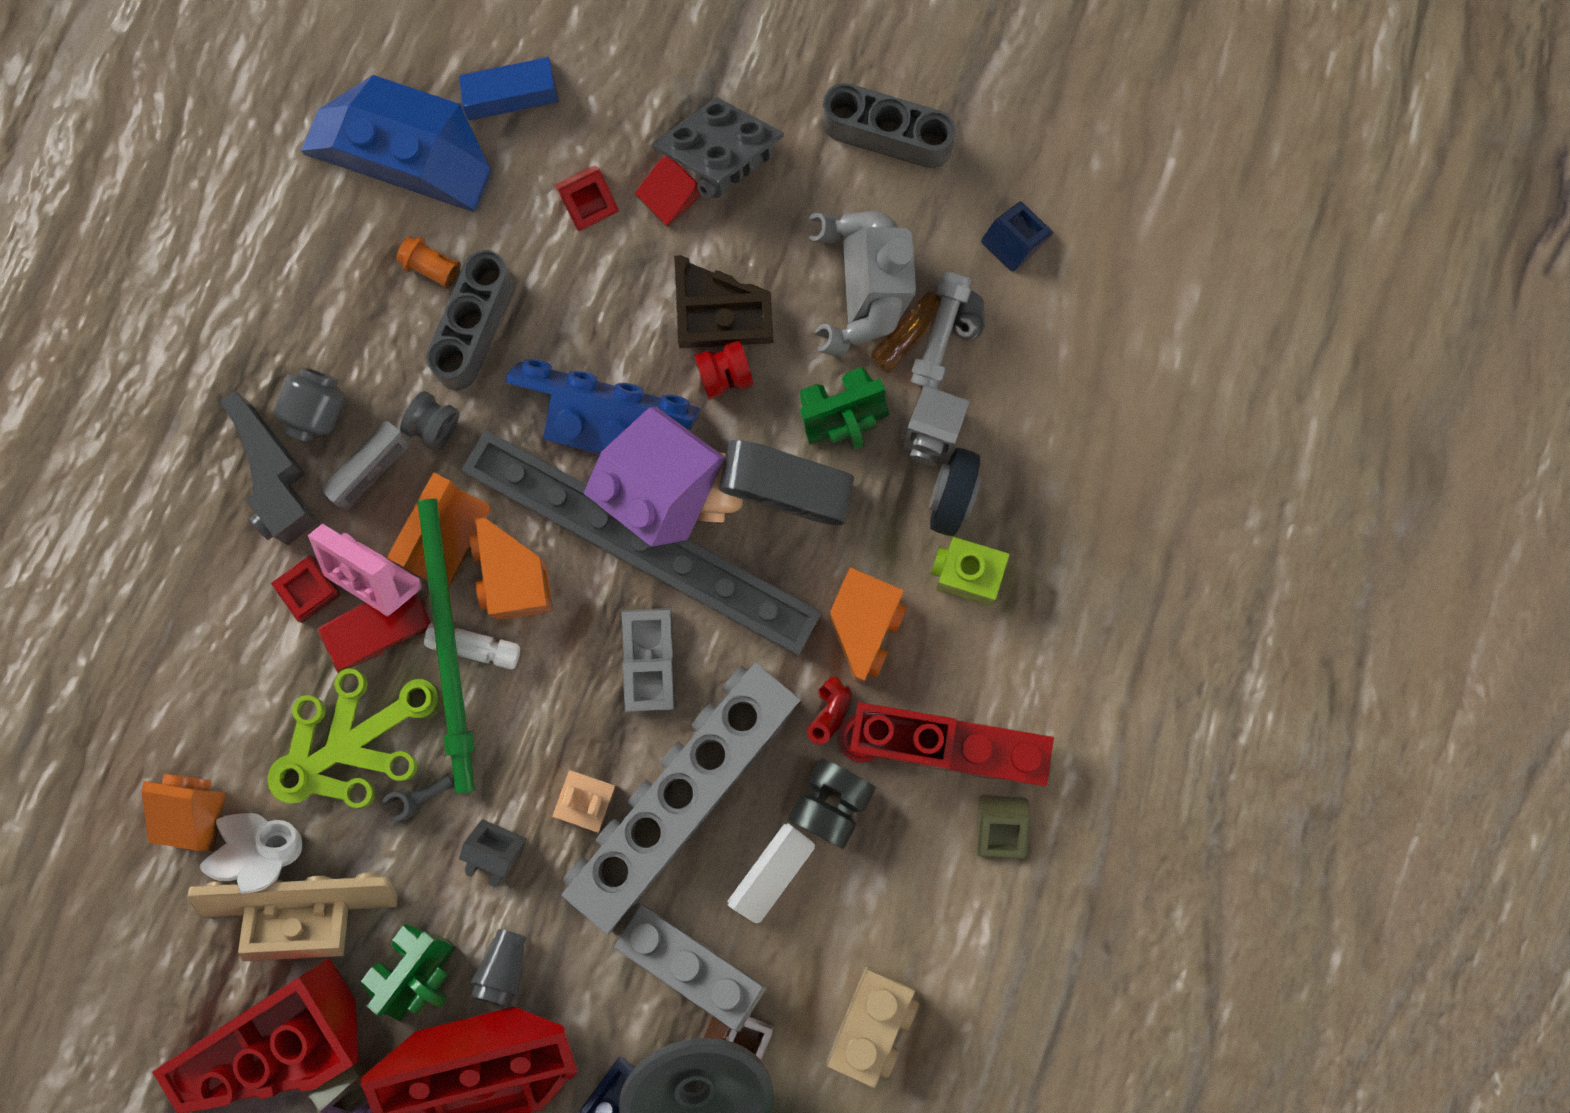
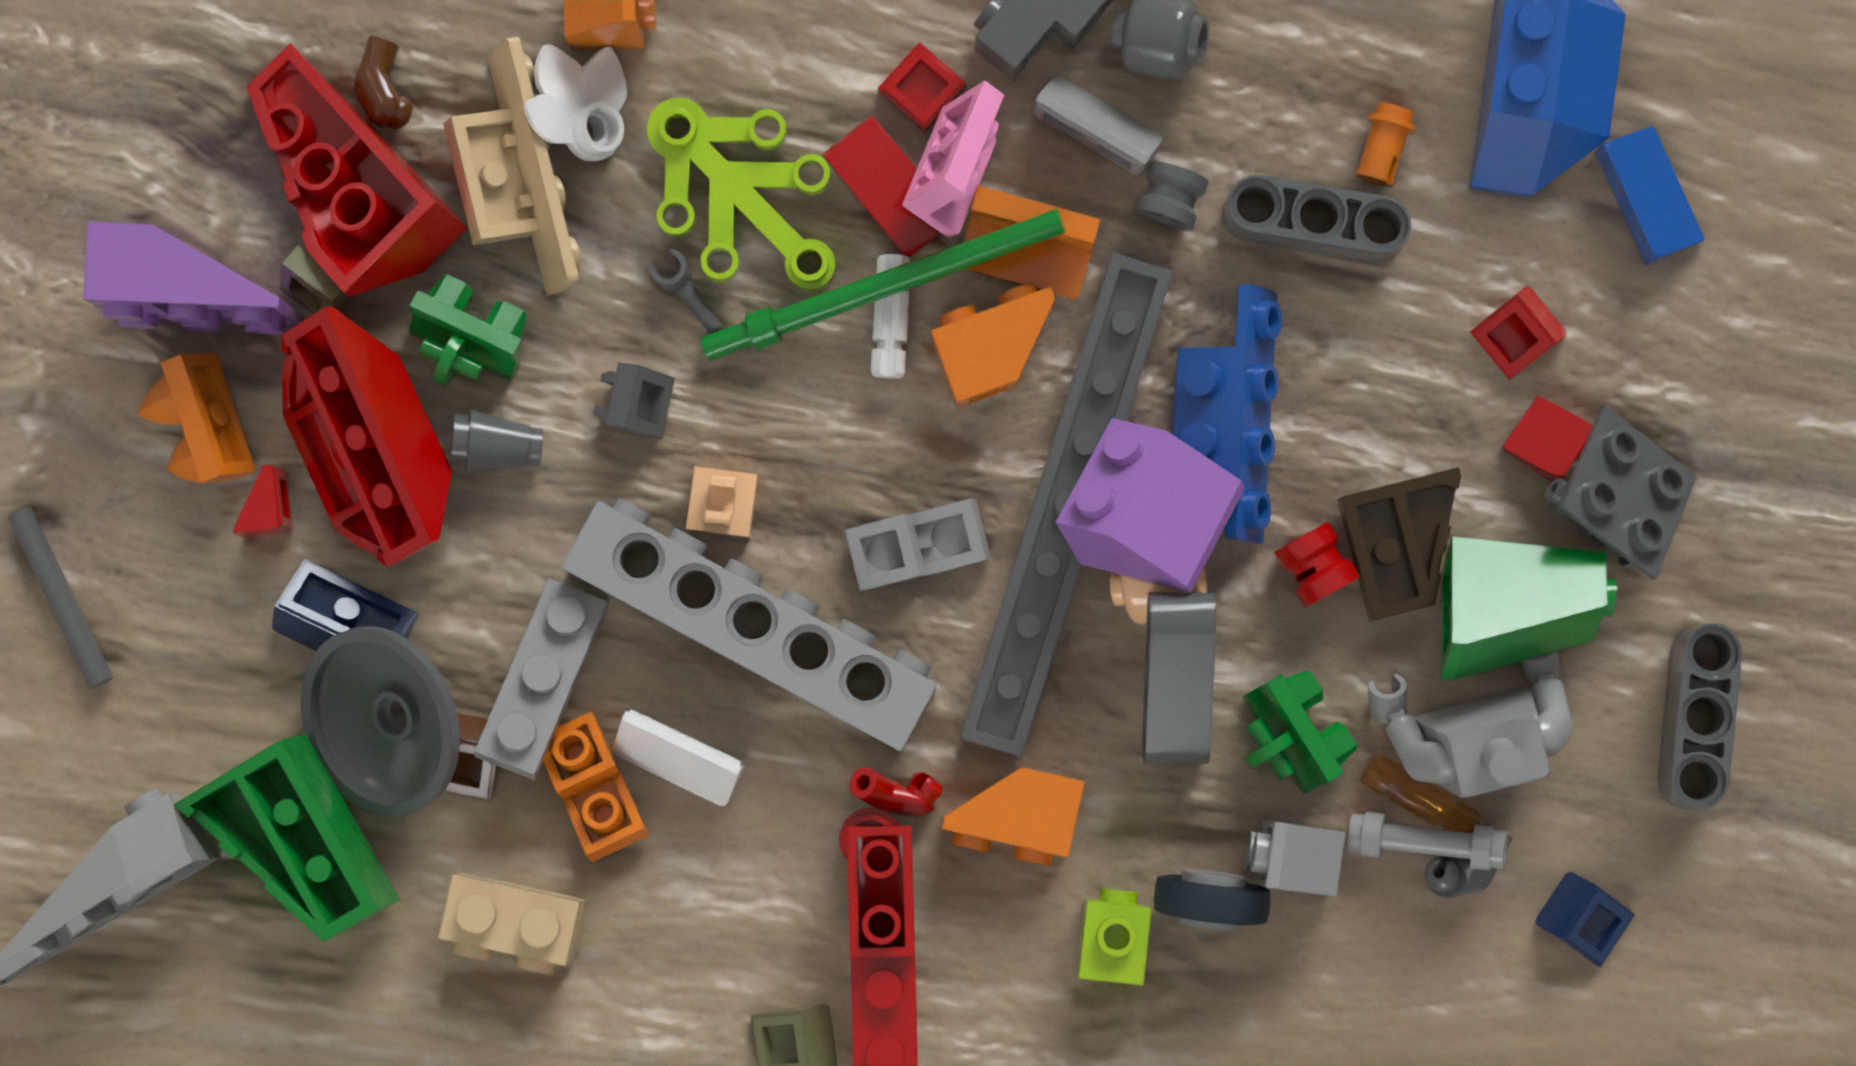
camera: 75 degrees right, 5 degrees up
pearl dark grey wheel [788,757,876,850] -> none
none -> reddish brown arm [354,36,413,130]
none -> orange slope [543,711,650,863]
none -> slope [1440,536,1617,680]

